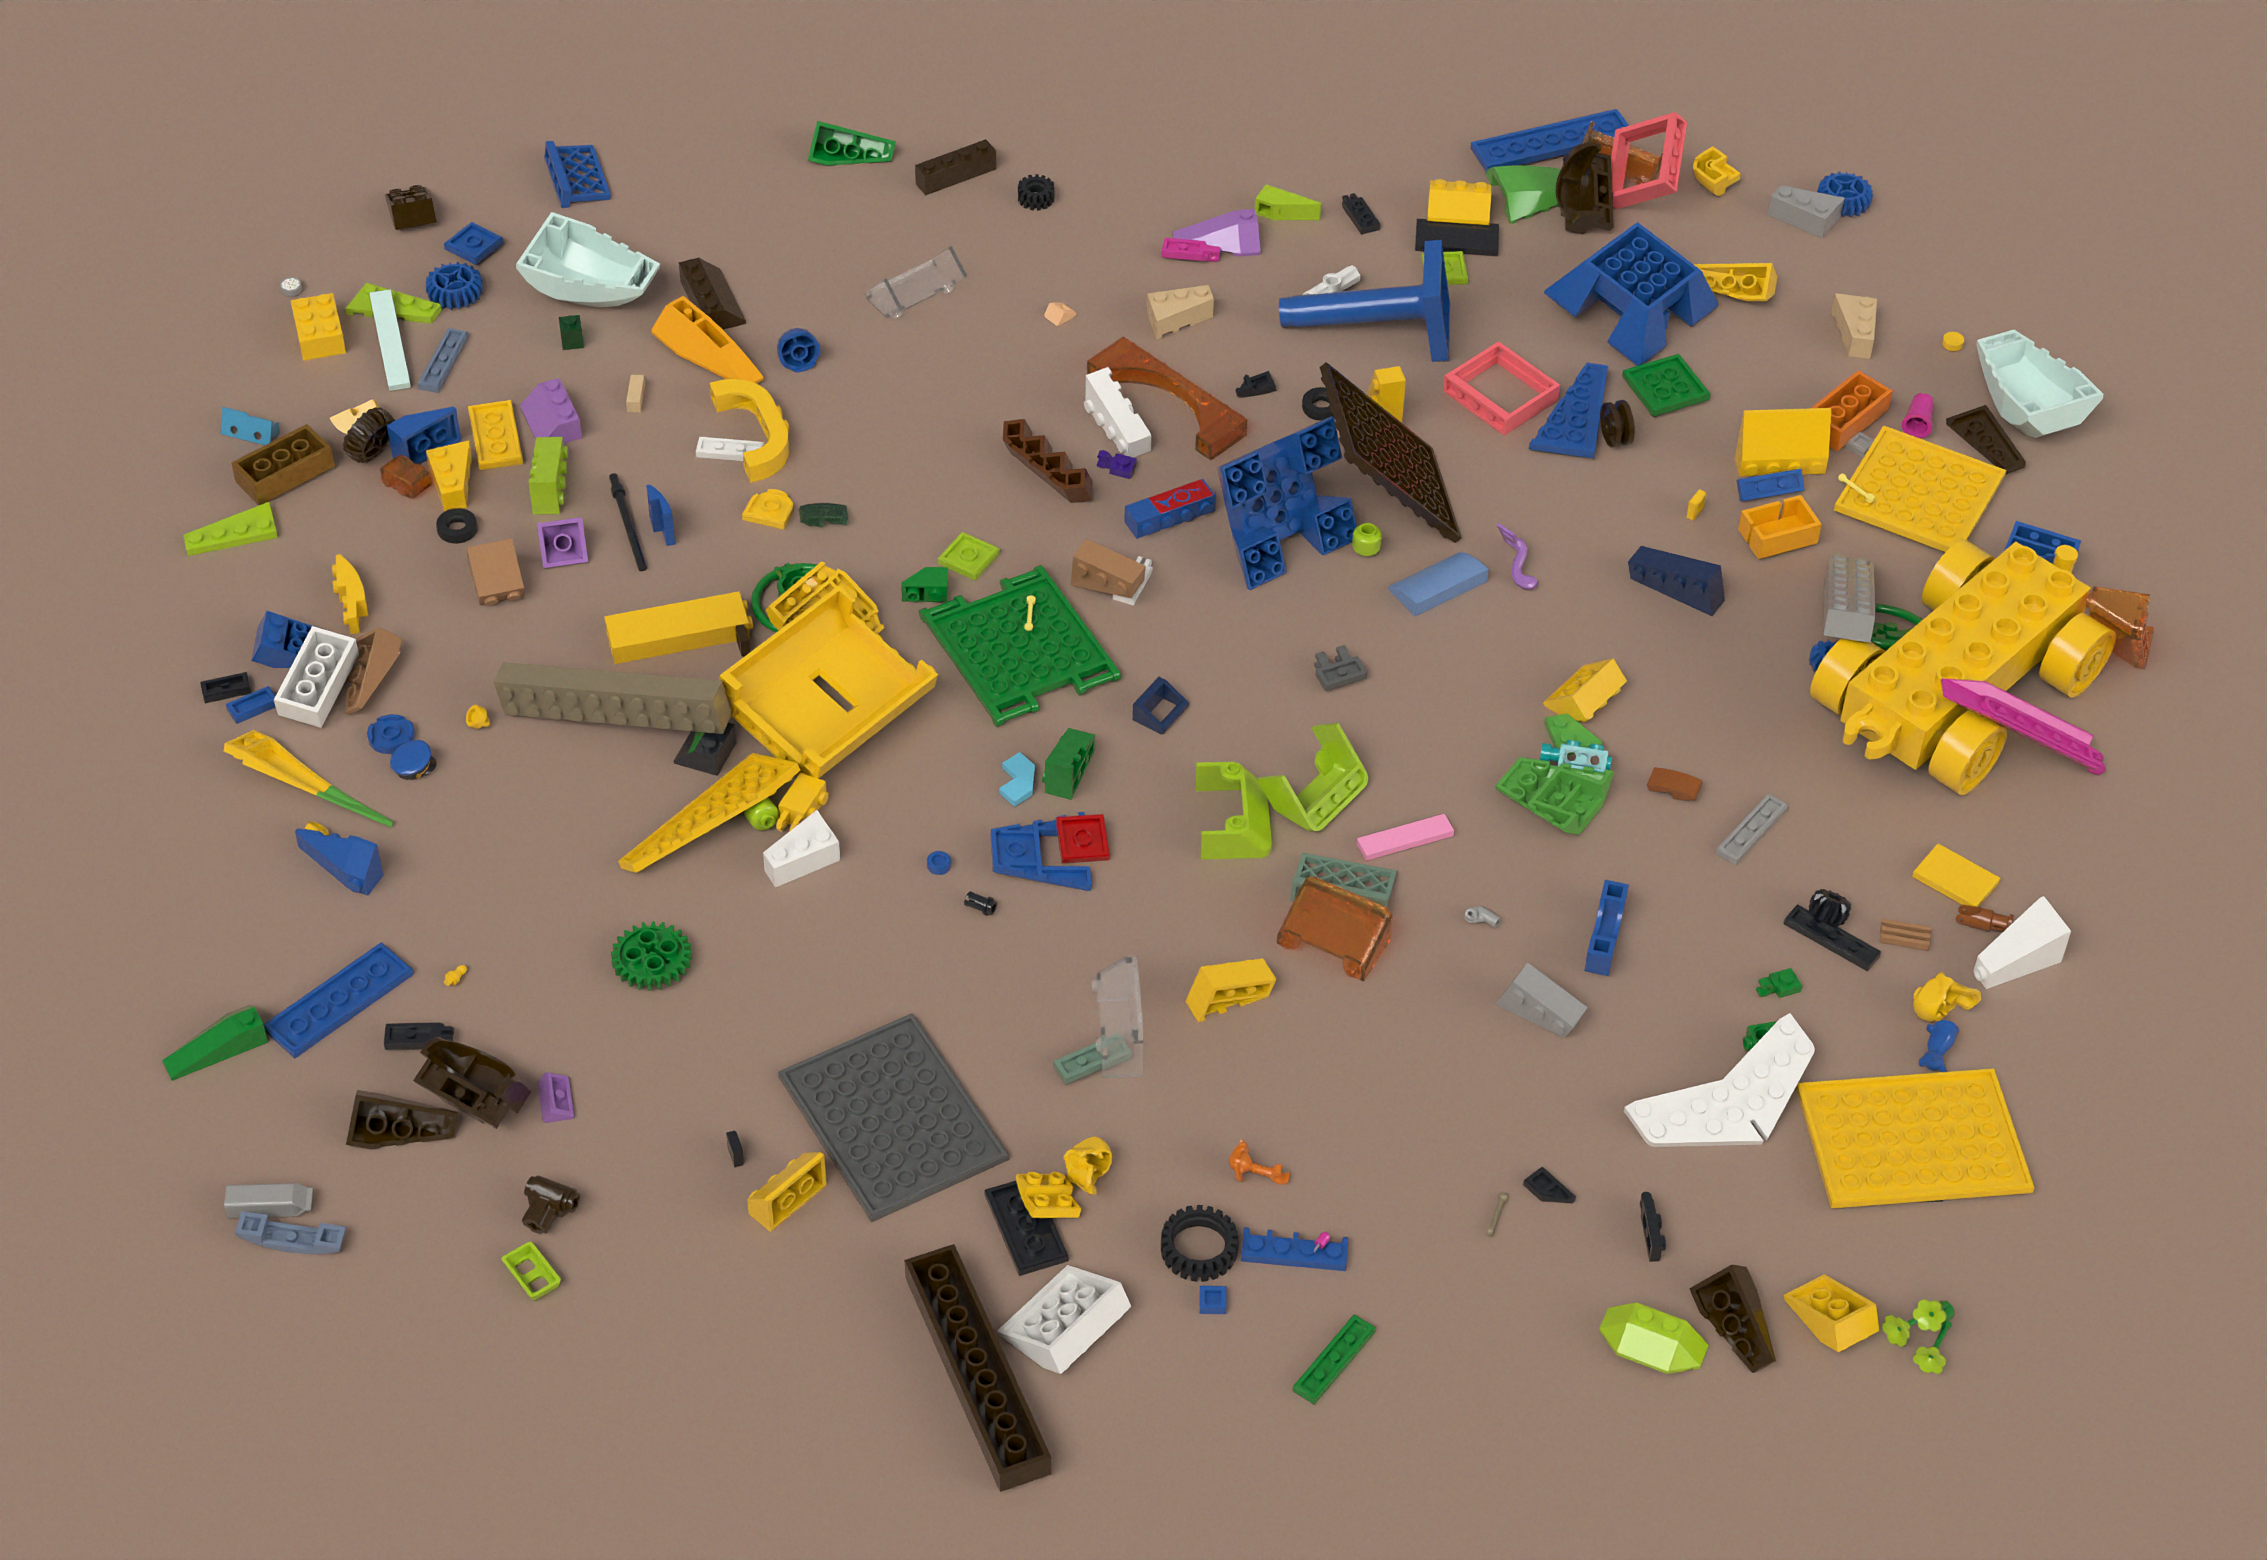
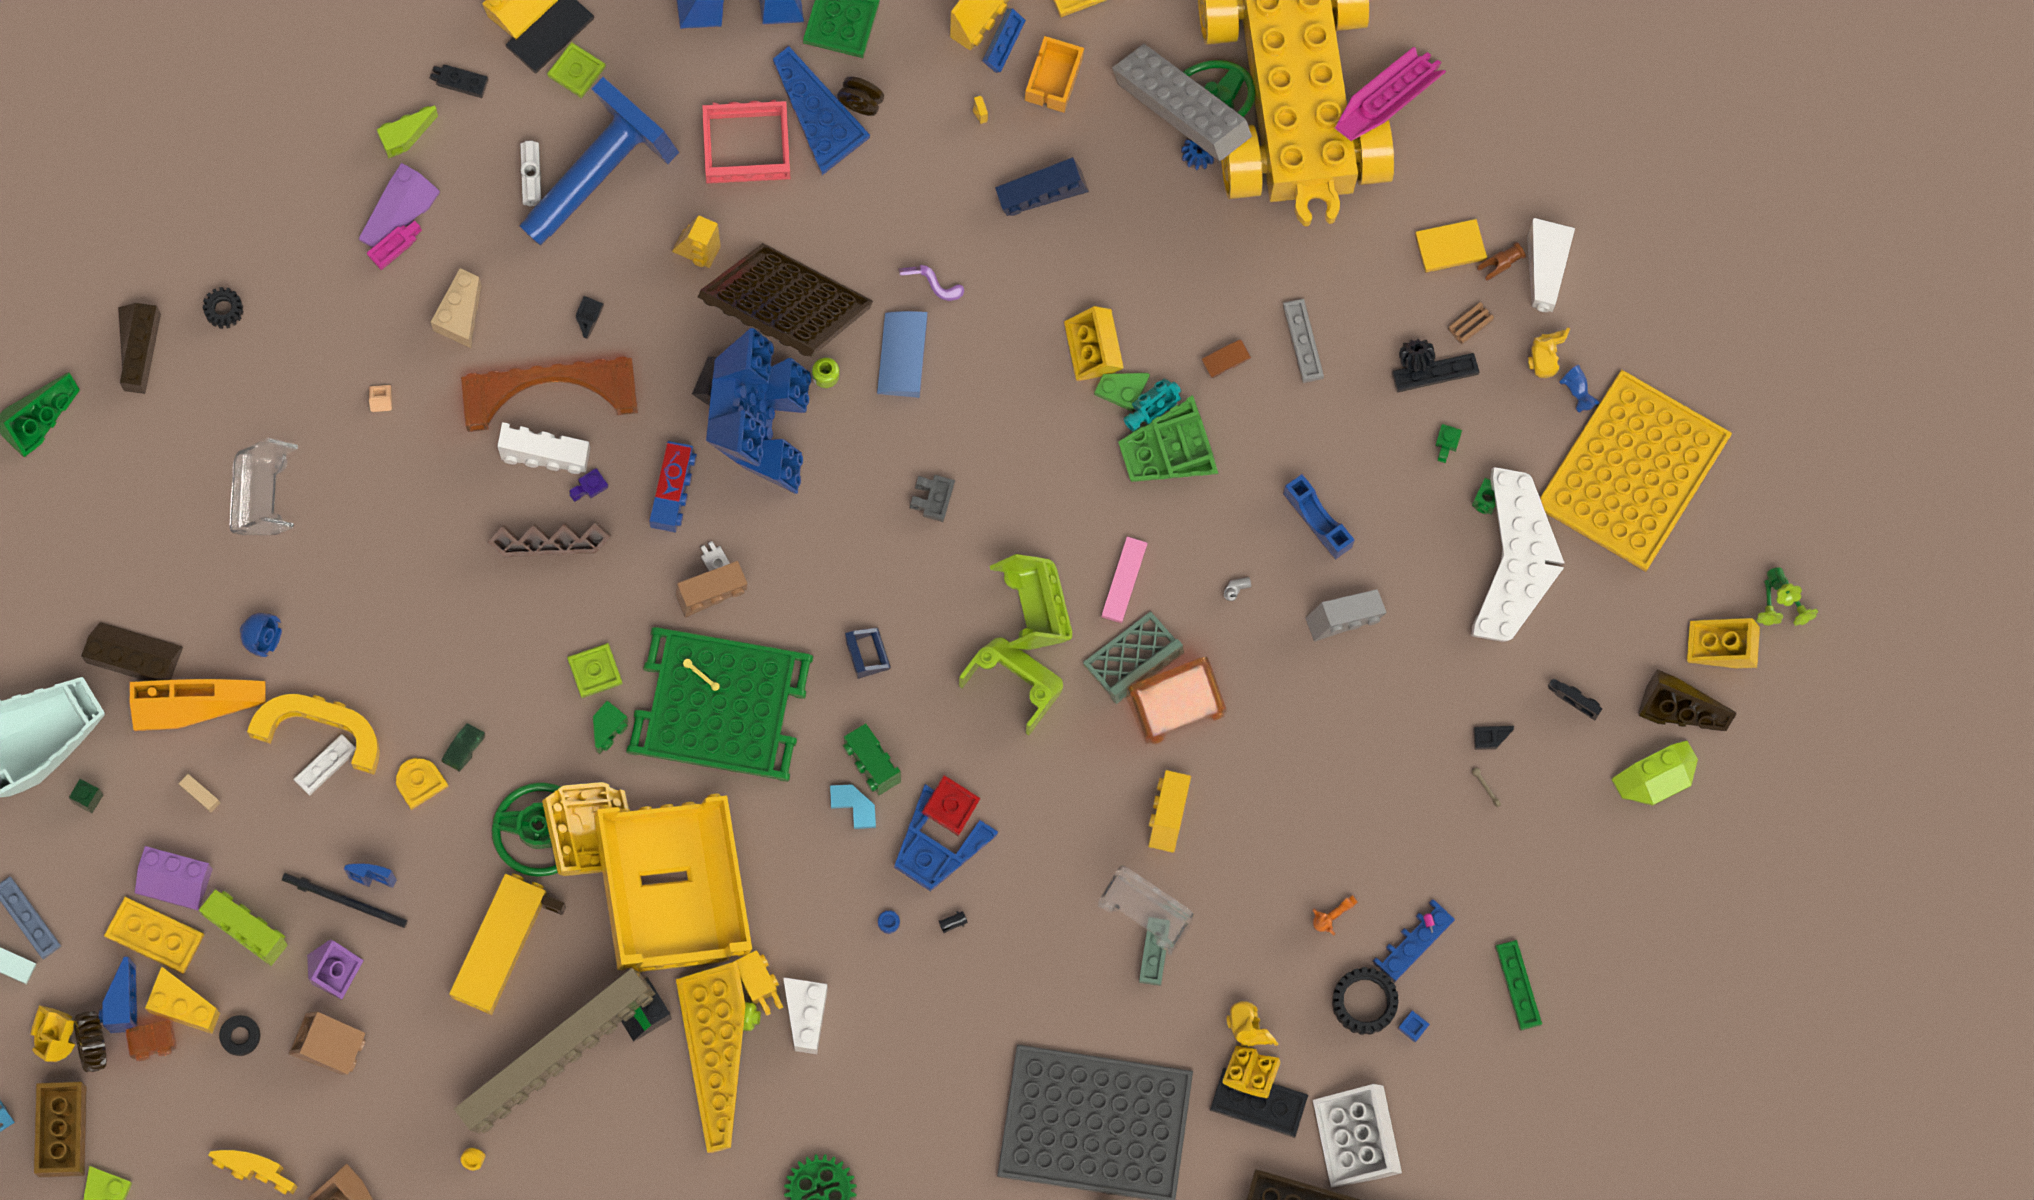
camera: 55 degrees left, 25 degrees up
black tyre [1302,387,1334,421] -> none

